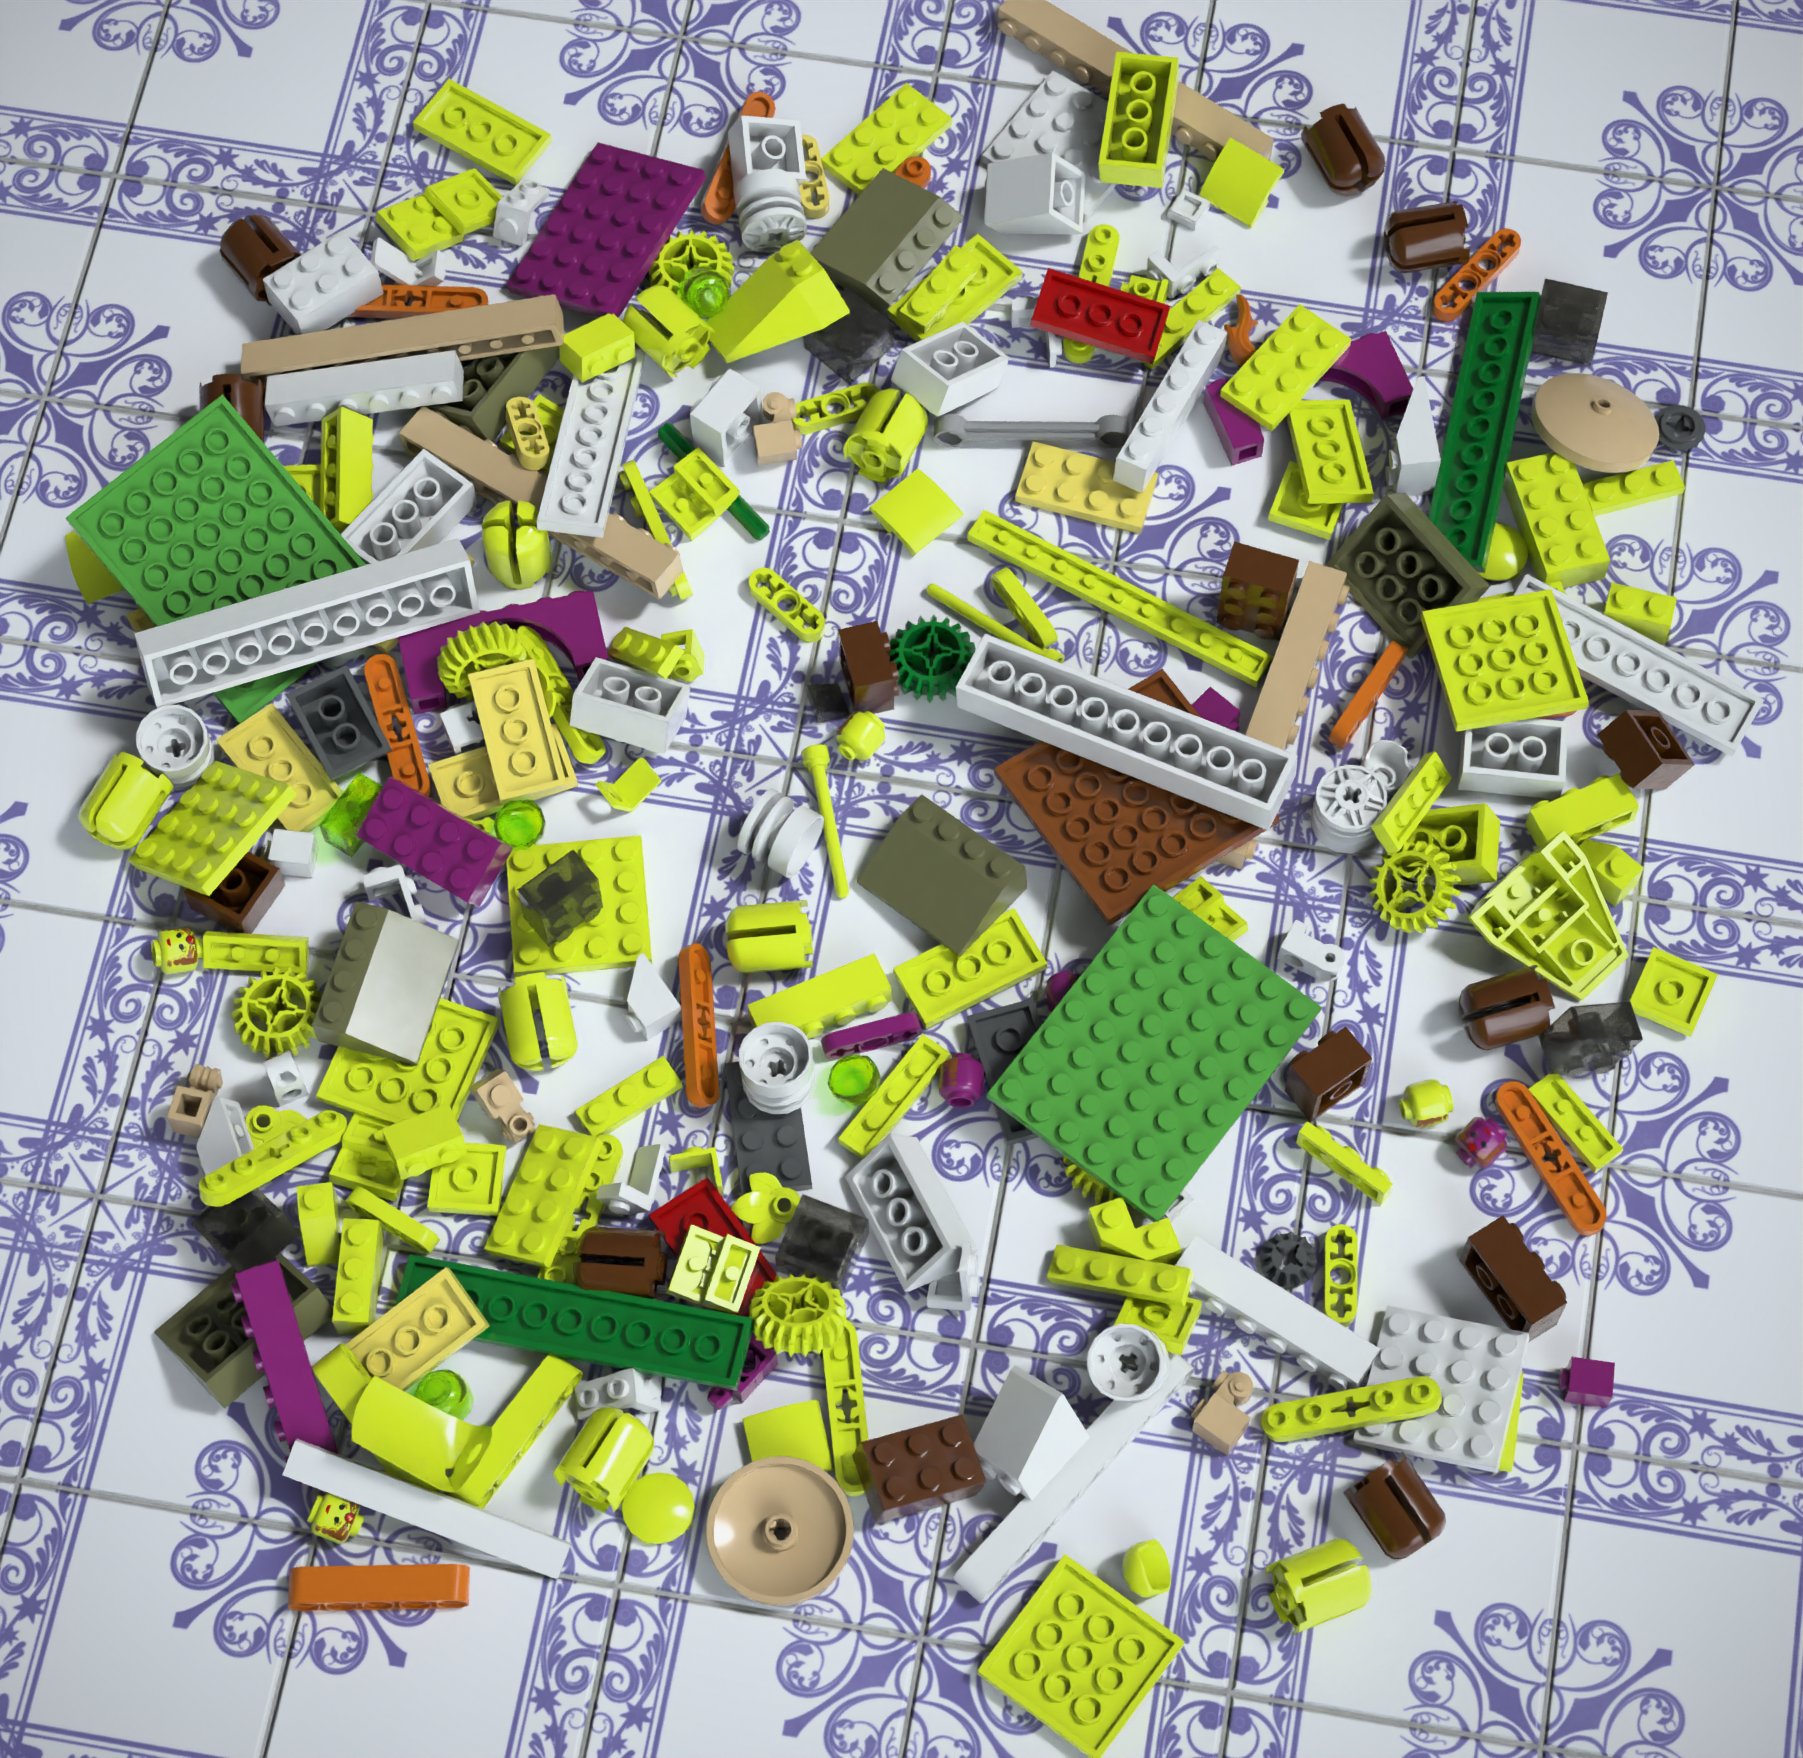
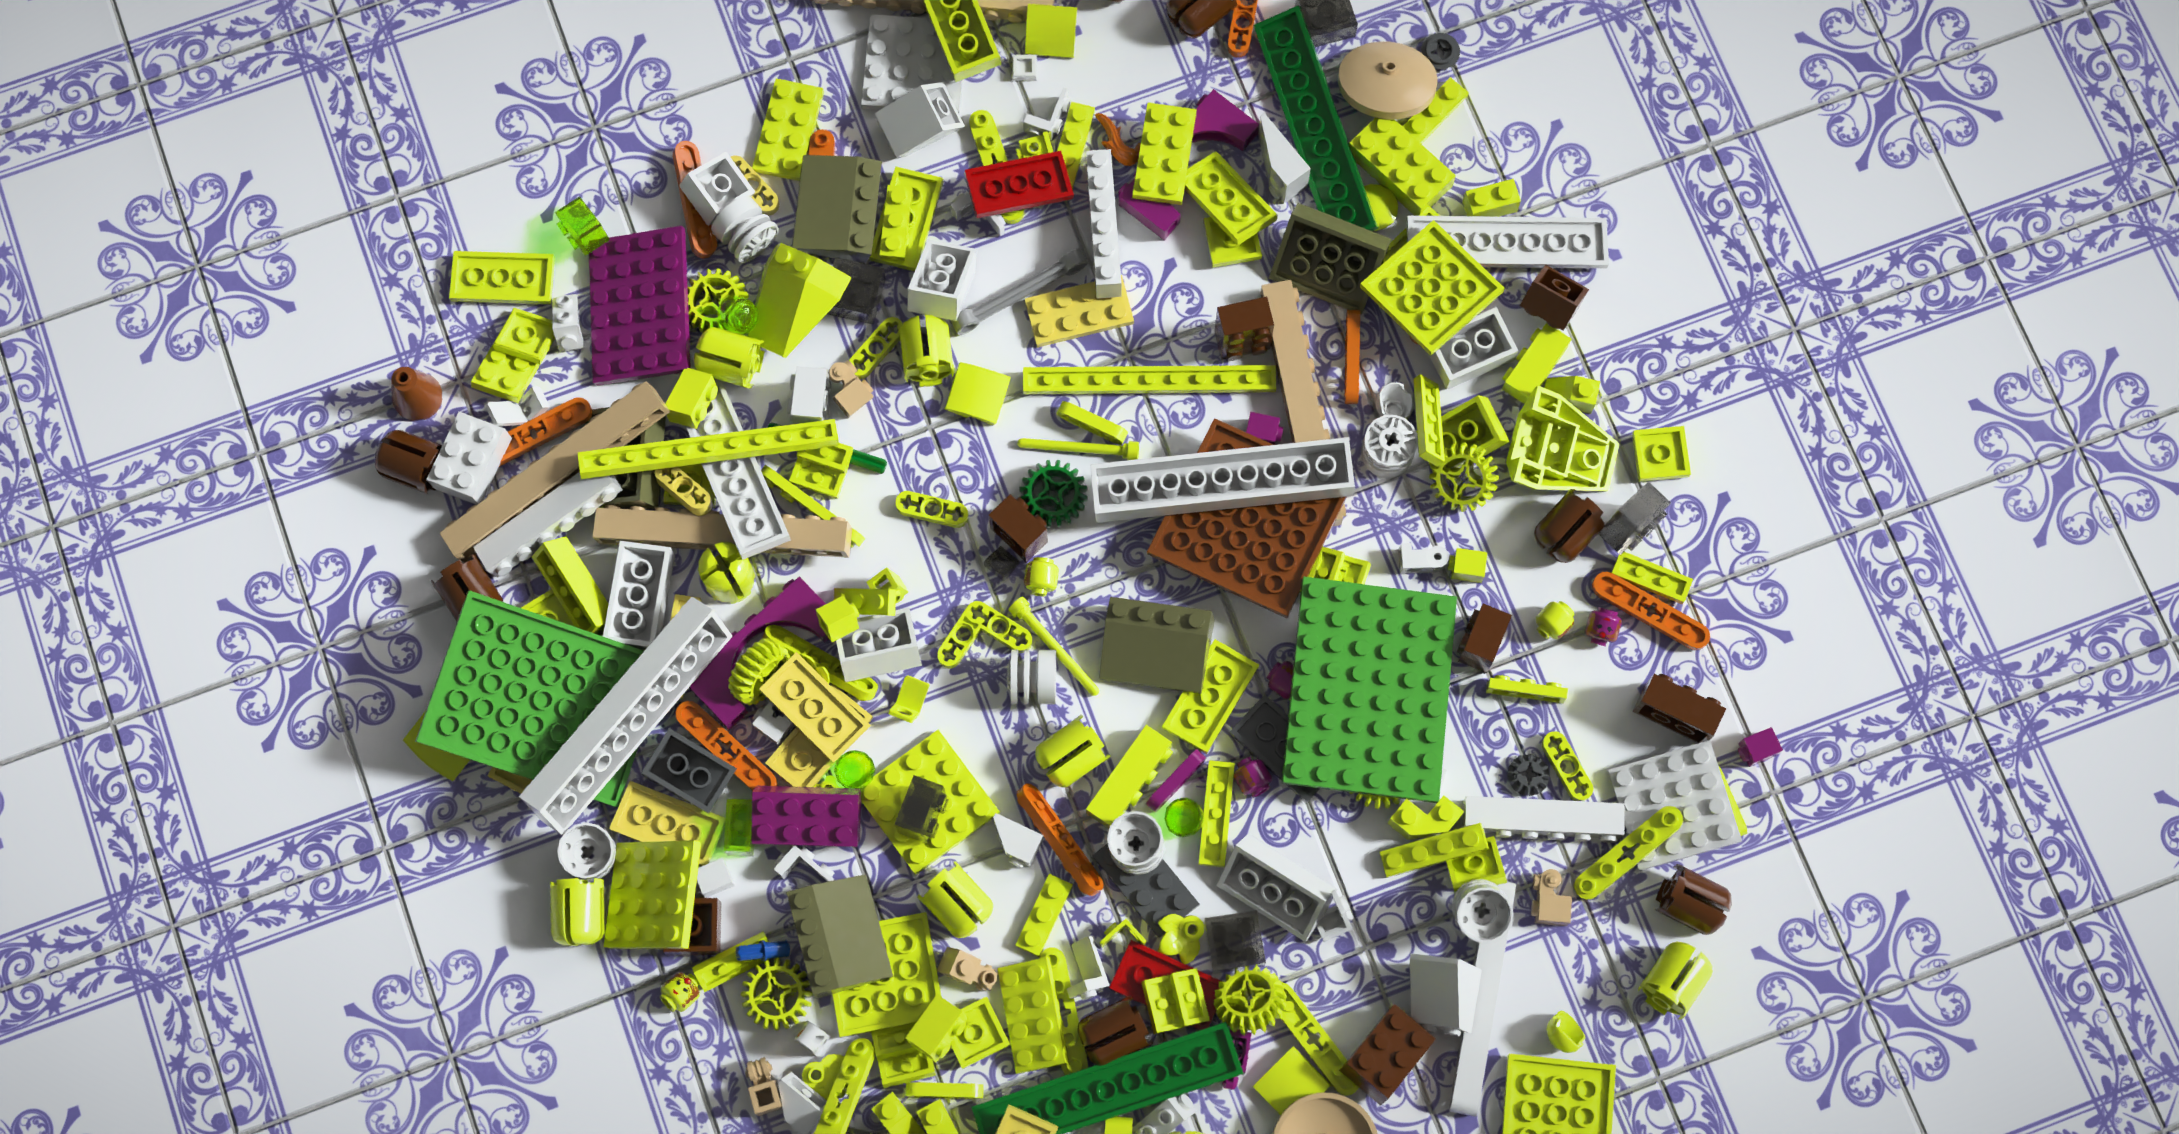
camera: 30 degrees left, 10 degrees up
none -> dark orange cone [391,367,443,421]
none -> clear neon green brick [554,196,610,256]
none -> neon yellow plate [577,419,839,479]
none -> blue axle [736,940,790,962]
none -> neon yellow brick [816,596,860,642]
none -> neon yellow beam [938,601,1032,669]
none -> neon yellow brick [1447,548,1487,583]

